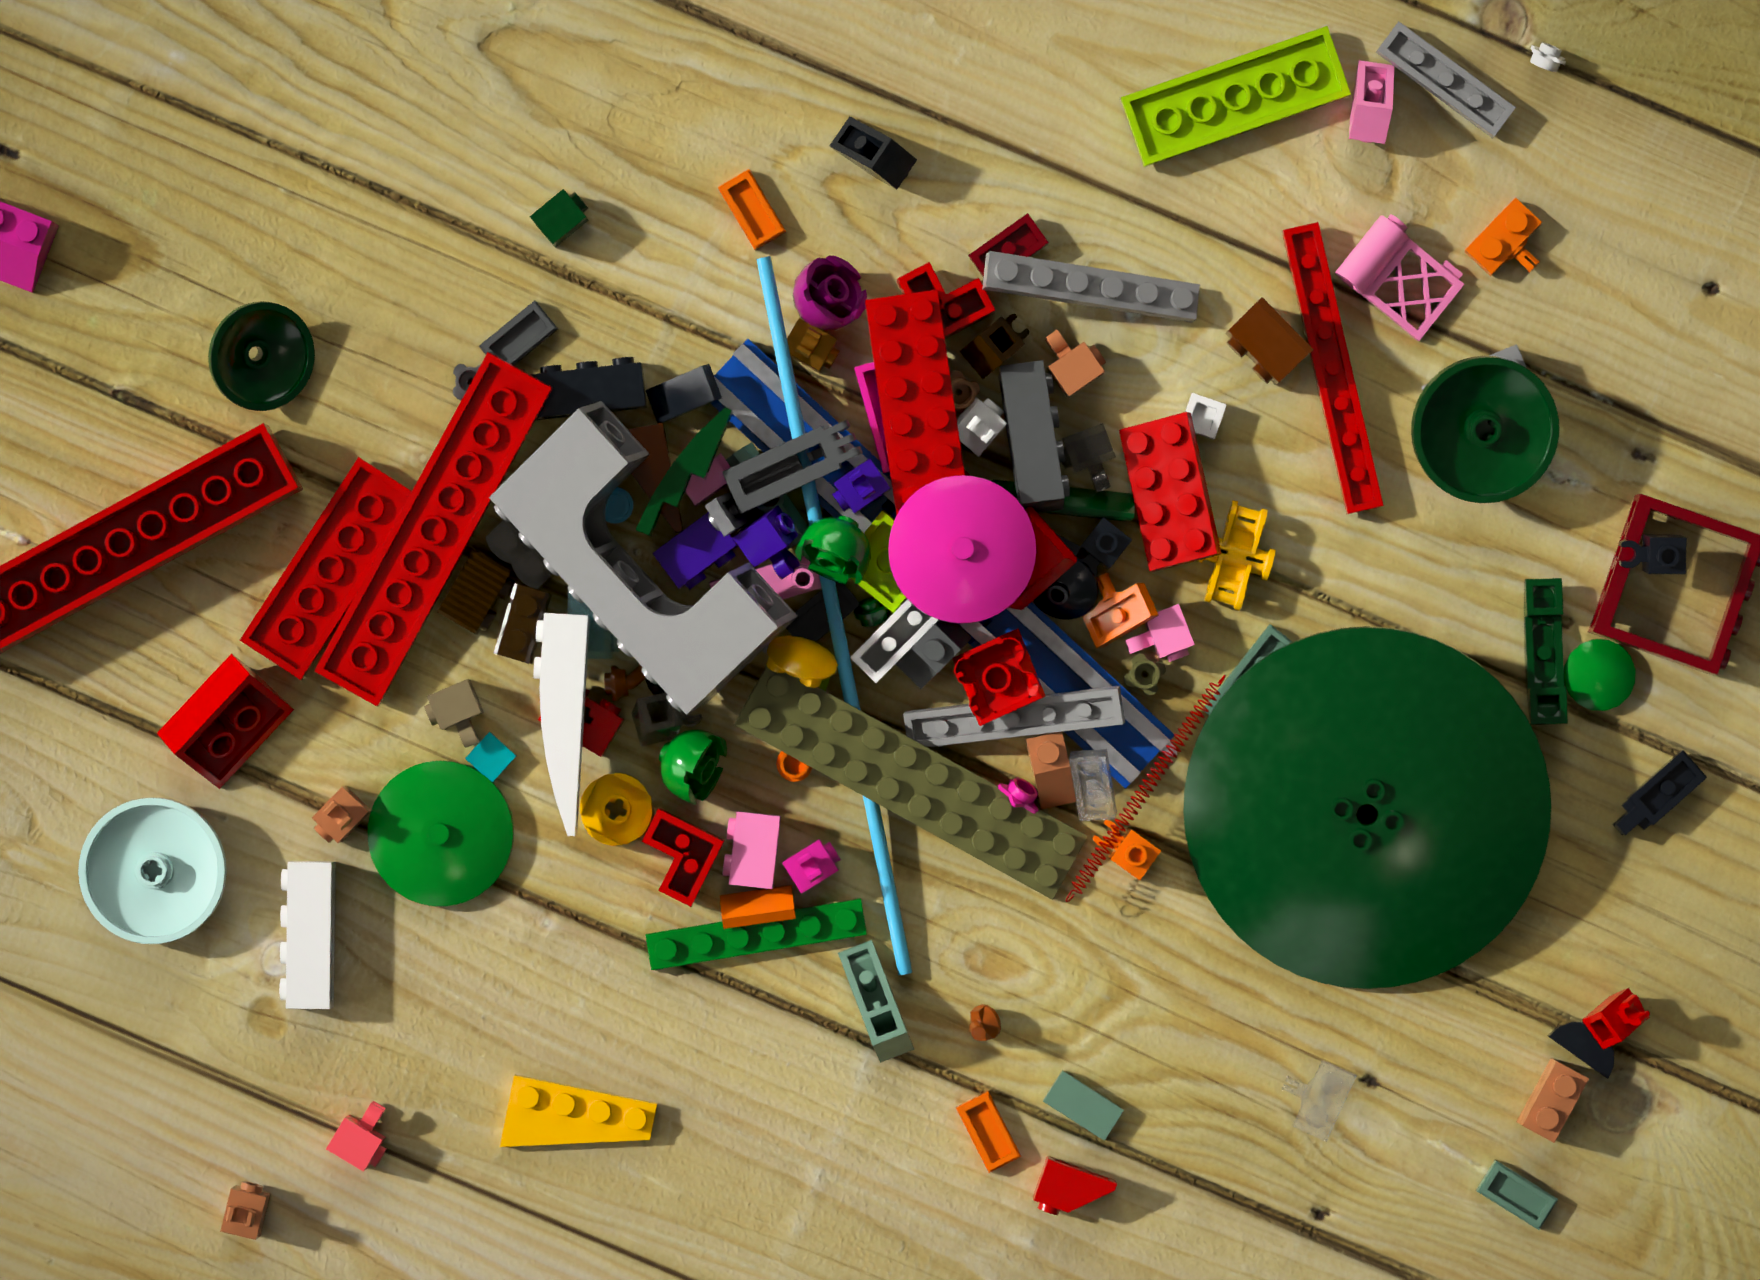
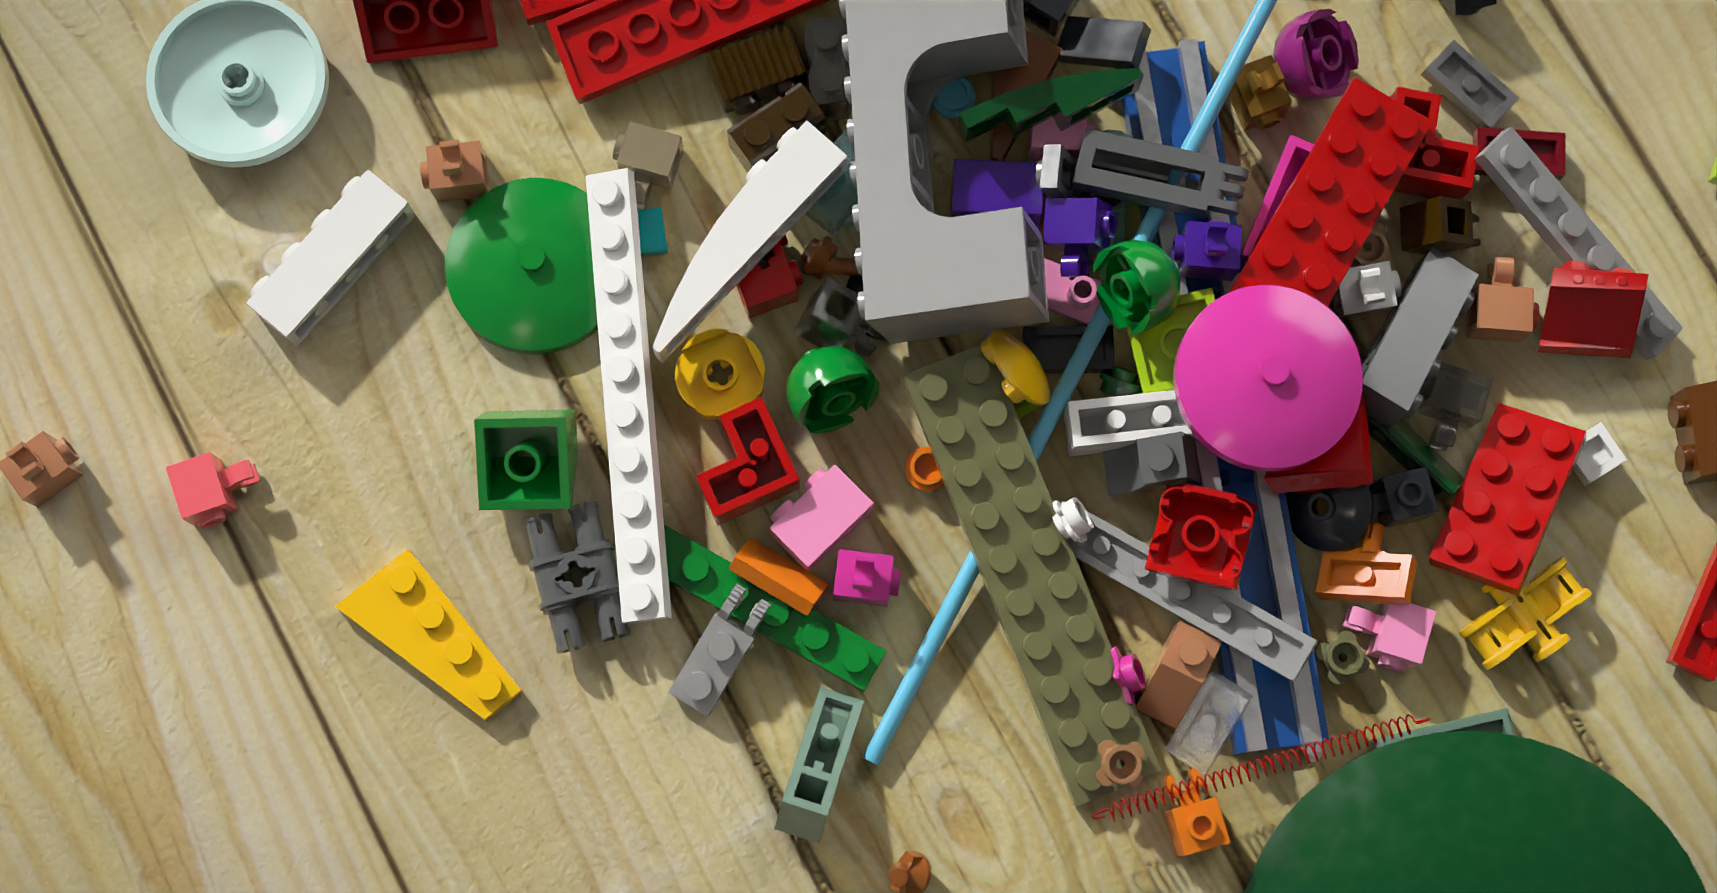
camera: 30 degrees right, 10 degrees down
none -> green slope [474,409,578,510]
none -> dark grey pin [523,501,631,654]
none -> white plate [586,168,672,624]
none -> light grey hinge [668,584,771,717]
none -> white plate [1052,497,1094,542]
none -> medium nougat plate [1096,740,1144,789]
none -> flat silver plate [1421,40,1519,128]
none -> red slope [1537,260,1649,359]

